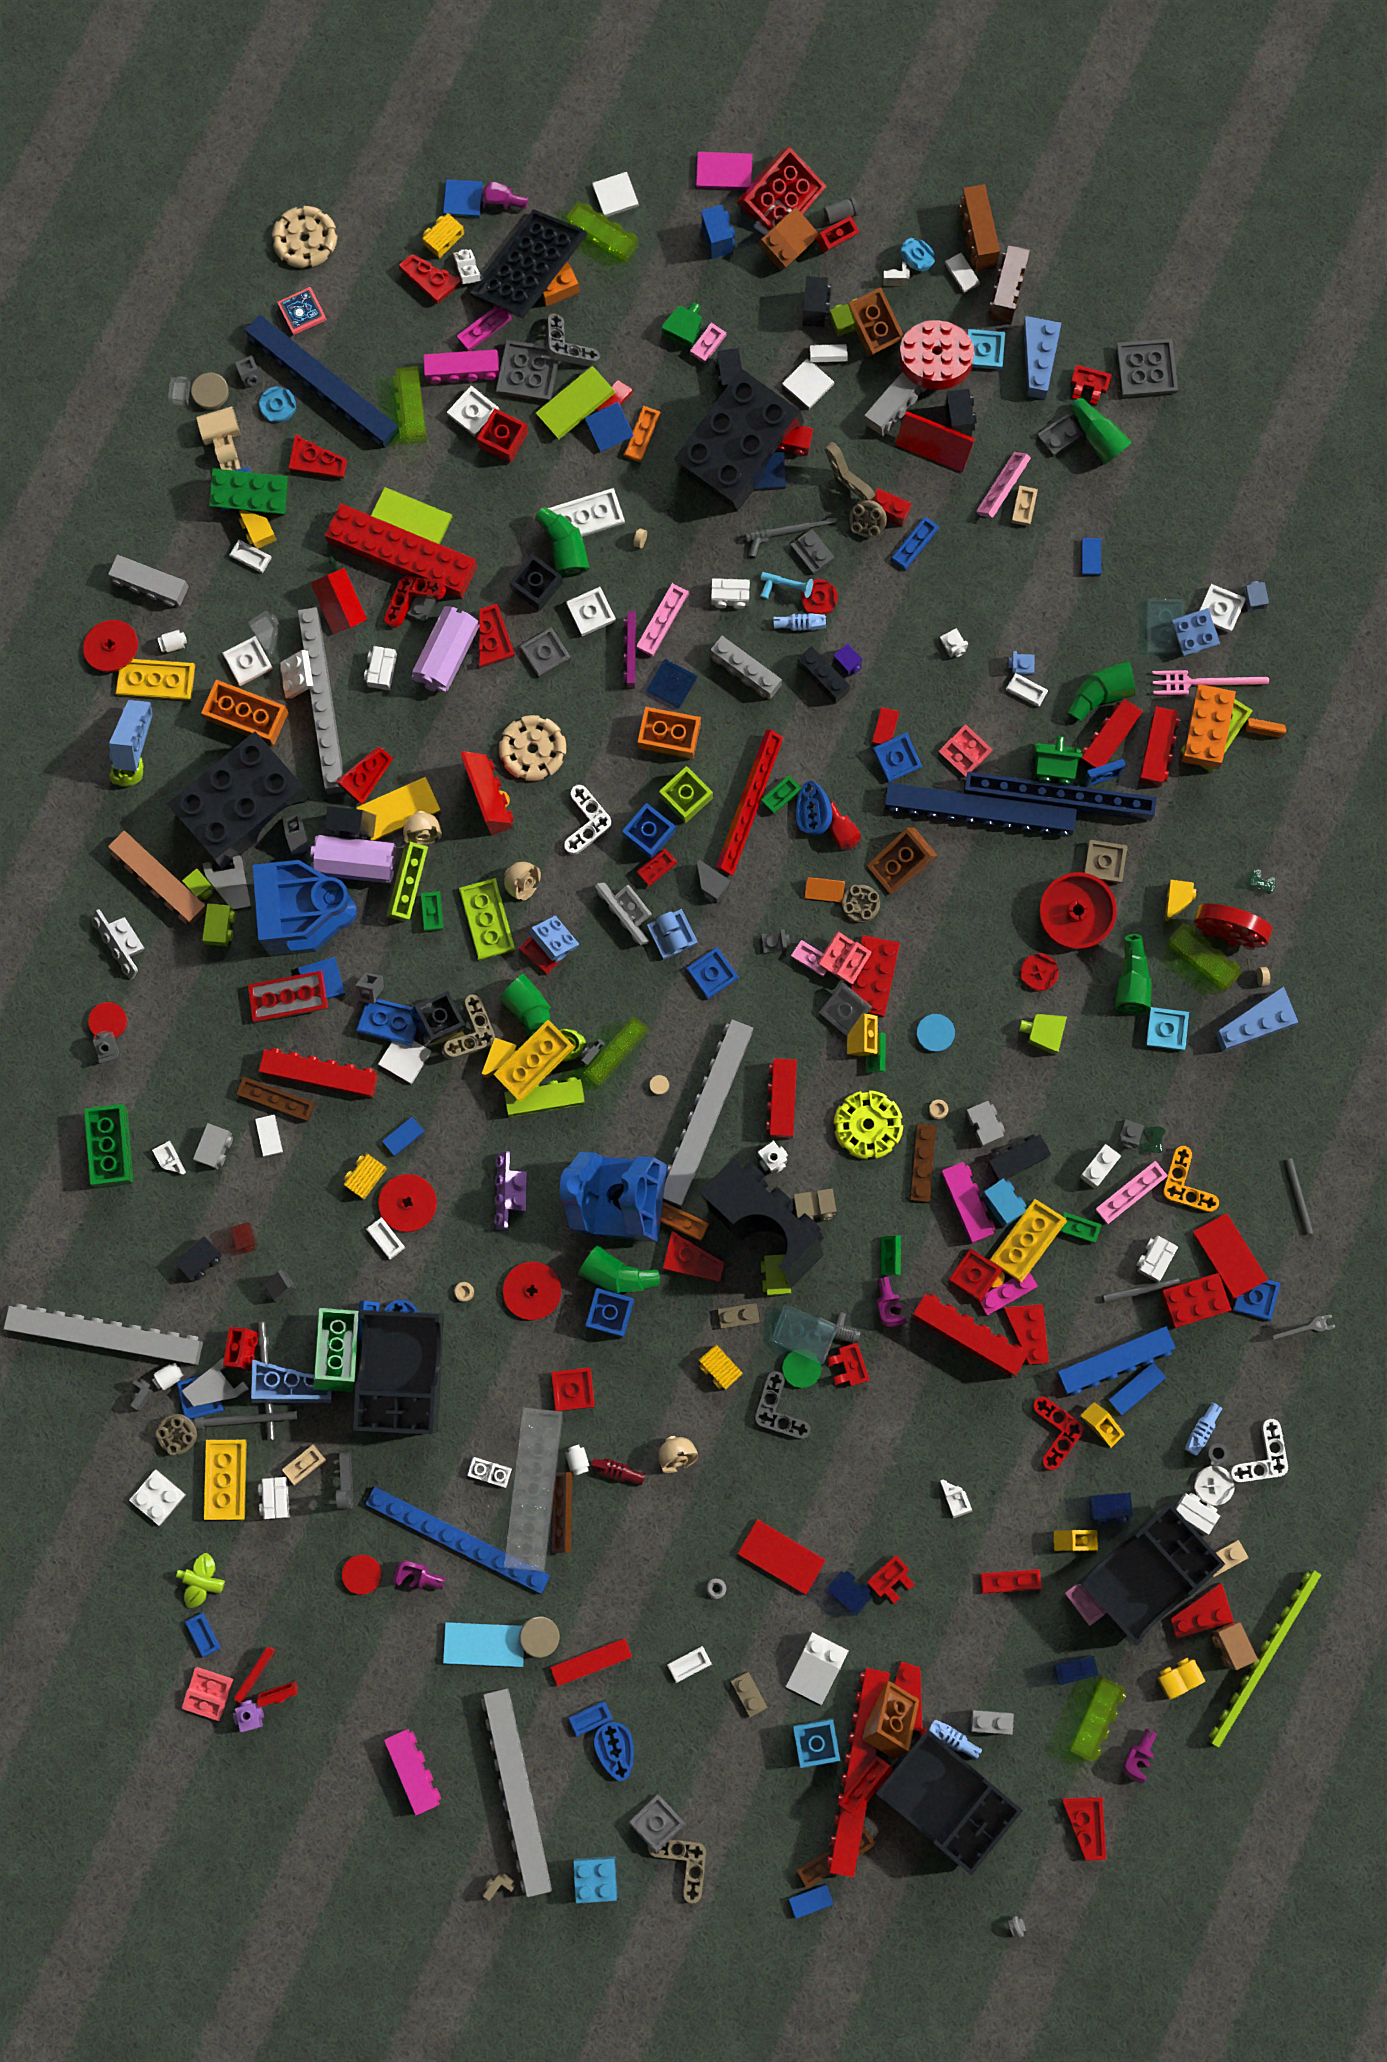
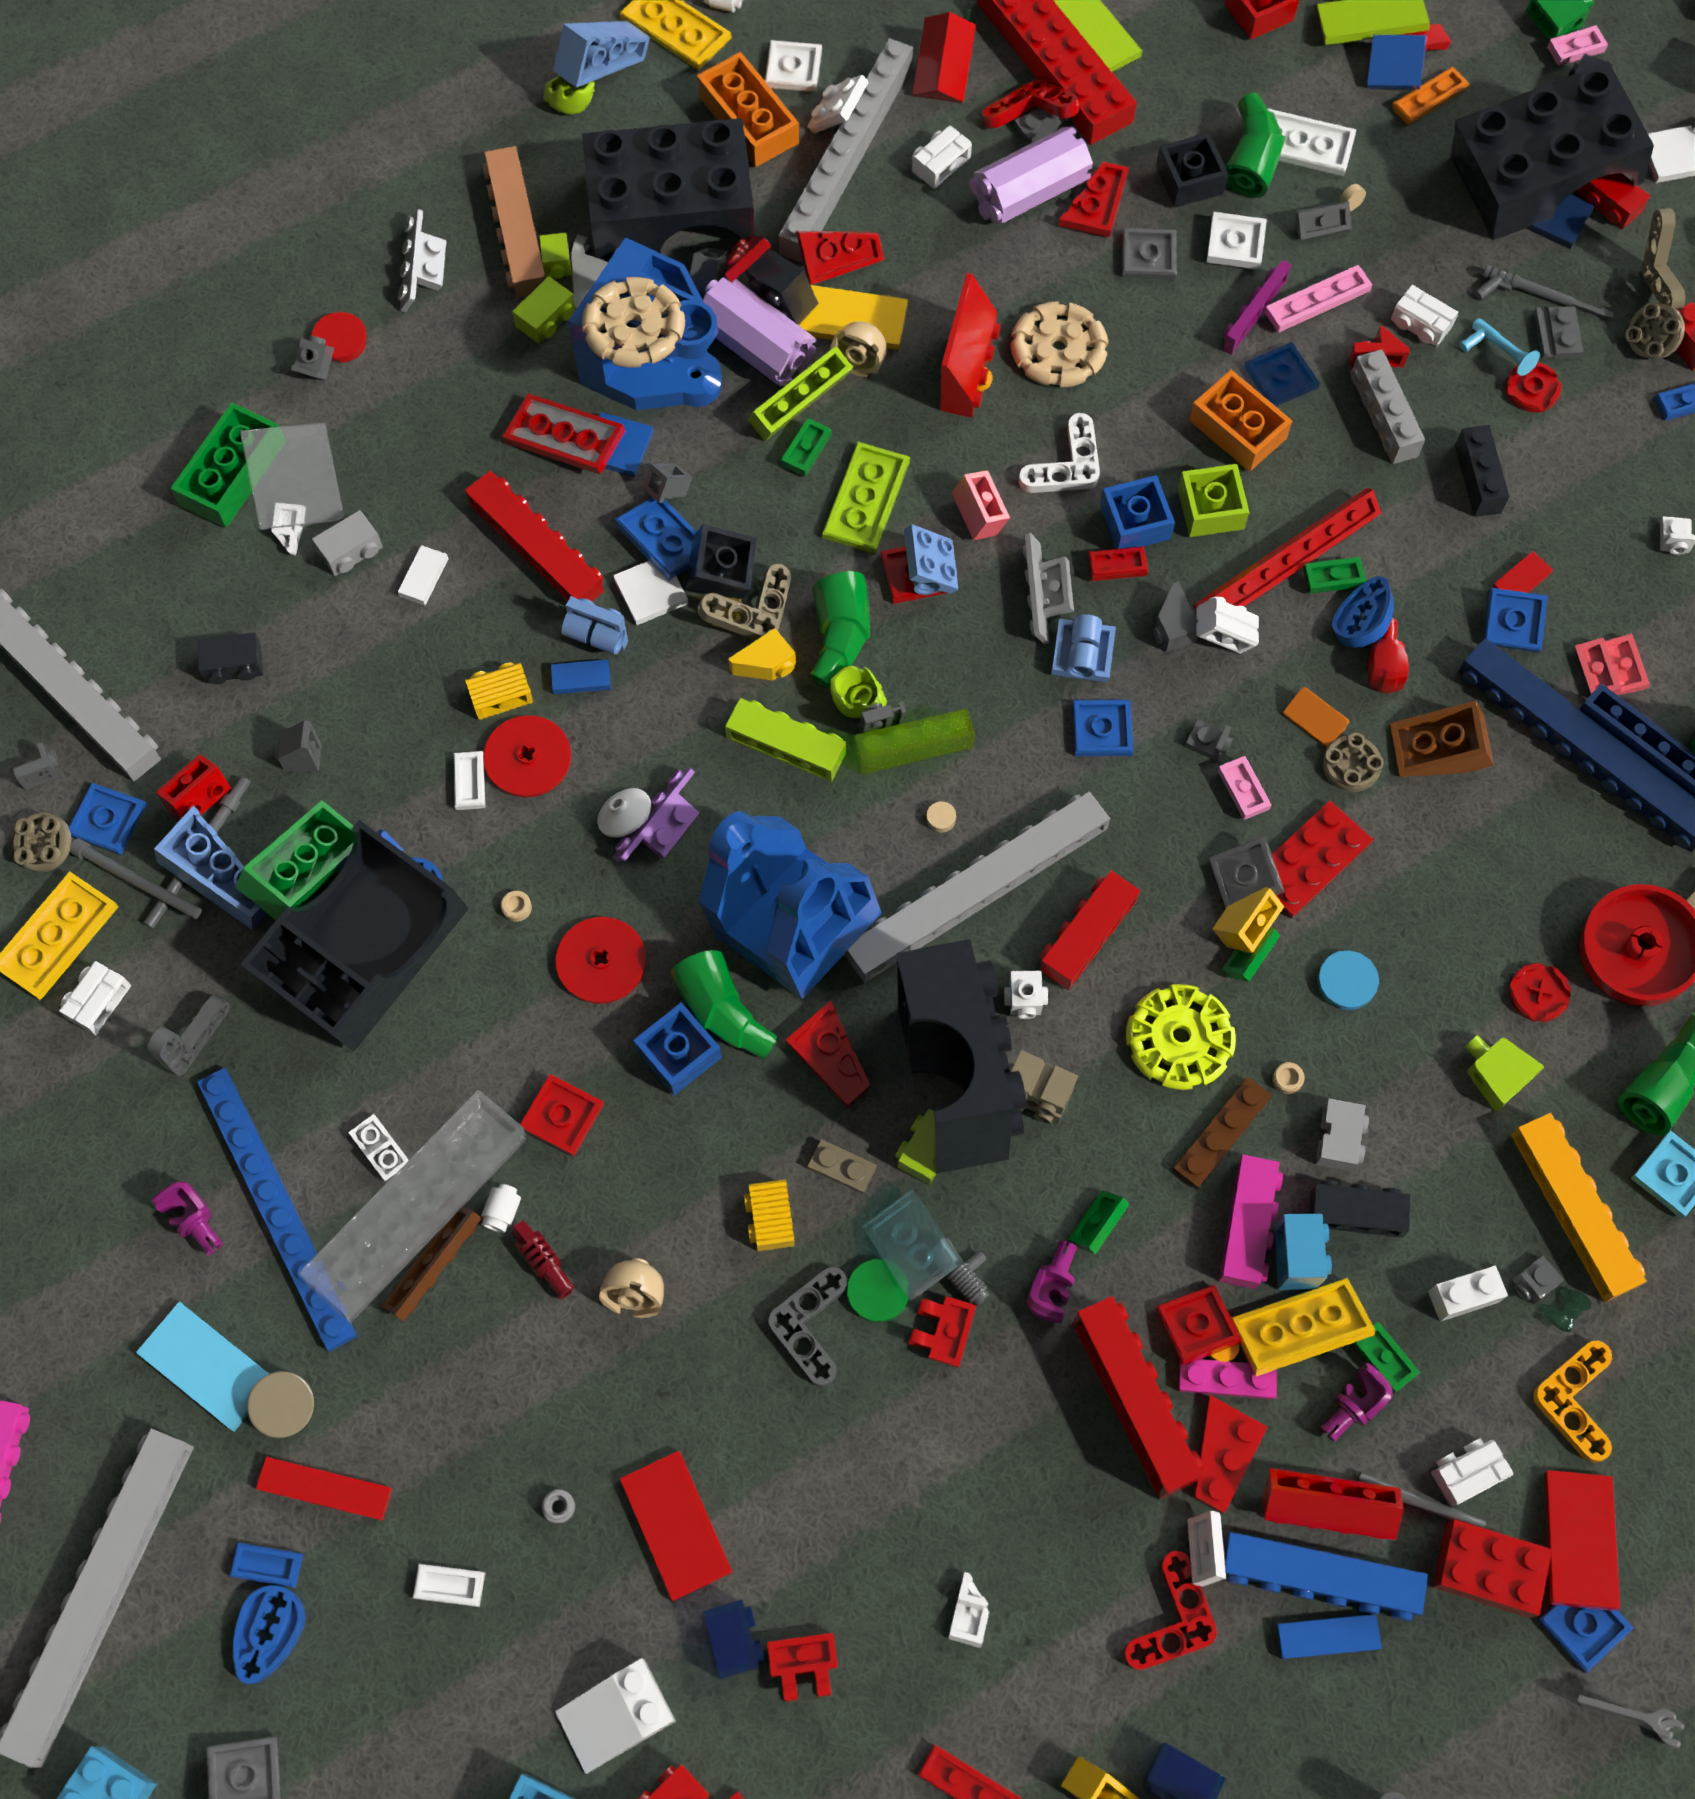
camera: 30 degrees right, 10 degrees down
white brick [152,1363,183,1390] -> none
light grey flag [182,1358,248,1407] -> none
clear red brick [230,1222,258,1253] -> none
reddish brown plate [236,1077,316,1122] -> none
clear slope [248,610,279,657] -> none
tan plate [282,1445,326,1485] -> none
red tile [342,1555,382,1595] -> none
yellow plate [494,1020,575,1102] -> none
tan cylinder [504,862,541,900] -> none
orange tile [661,1202,709,1242] -> none
dark tan piece [731,1672,768,1717] -> none
light blue hinge [774,614,826,631] -> none
coral slope [817,932,872,984] -> none
dark purple brick [833,643,863,677] -> none
yellow slope [1080,1402,1124,1448] -> none
bright pink plate [1095,1161,1168,1225] -> none
light blue hinge [1185,1402,1222,1455] -> none
none -> clear piece [240,423,345,530]
none -> medium blue plate [562,596,628,655]
none -> tan plate [582,277,685,368]
none -> white dish [597,788,651,838]
none -> red wing [724,235,771,282]
none -> coral brick [951,470,1010,540]
none -> white plate [1187,1511,1226,1587]
none -> white brick [1196,597,1259,654]
none -> red brick [1263,1468,1404,1540]
none -> dark grey plate [1295,201,1352,240]
none -> magenta piece [1320,1363,1393,1443]
none -> red slope [1349,325,1410,367]
none -> light orange brick [1511,1113,1647,1303]

